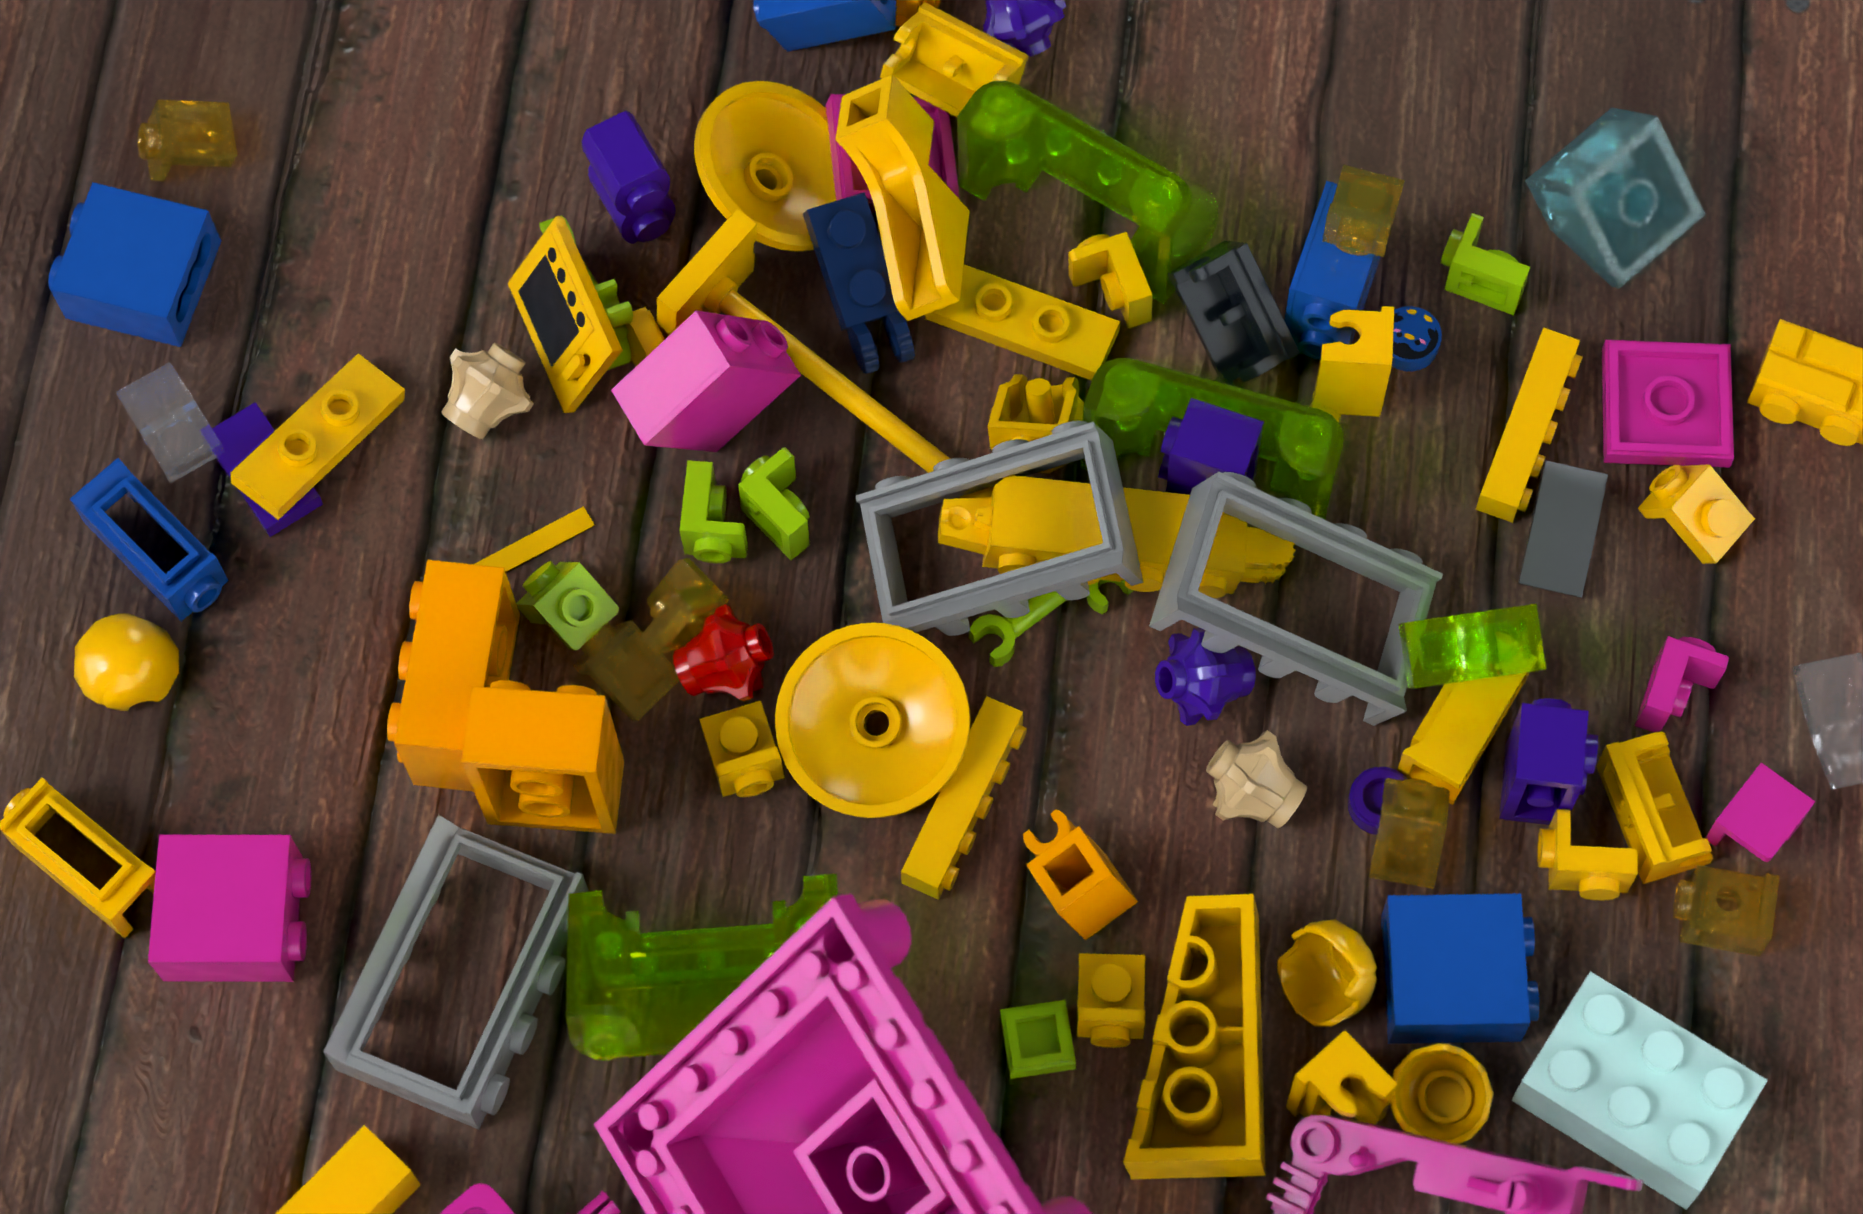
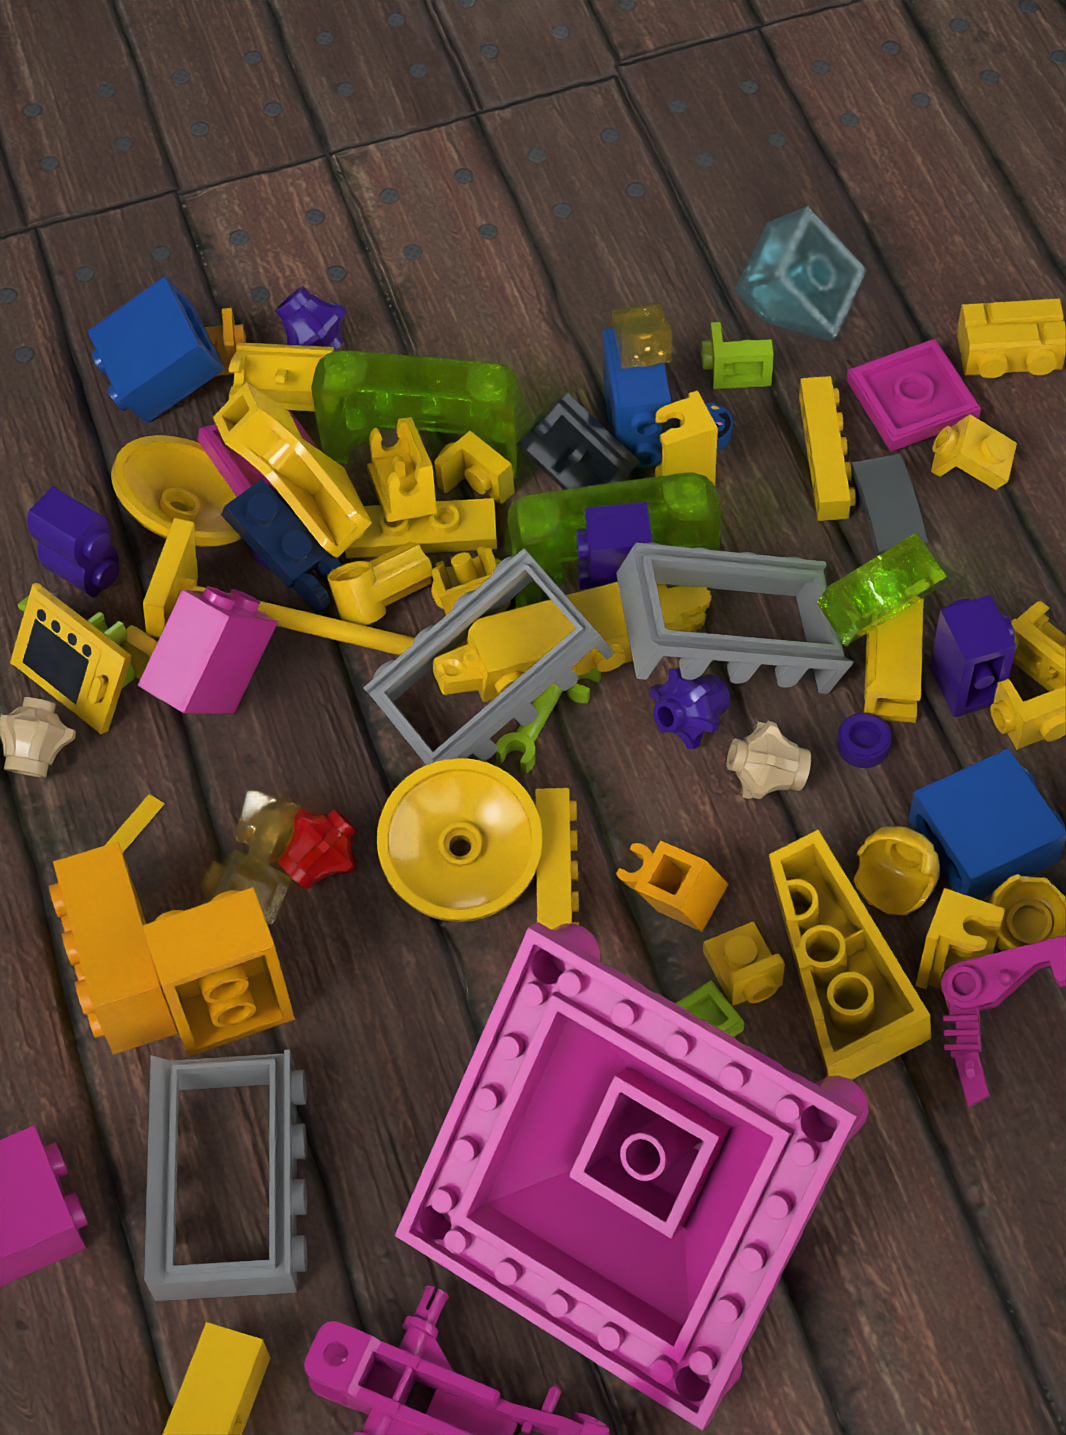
camera: 25 degrees left, 10 degrees down
lime bracket [516,561,619,650] -> none
clear neon green windscreen [566,874,839,1061] -> none
lime bracket [679,460,748,564] -> none
yellow bracket [699,700,784,797] -> none
lime bracket [738,447,810,561] -> none
clear yellow bracket [1369,779,1449,889] -> none
dark pink bracket [1634,636,1729,733] -> none
none -> yellow piece [327,541,433,626]
none -> yellow hinge [367,417,437,522]

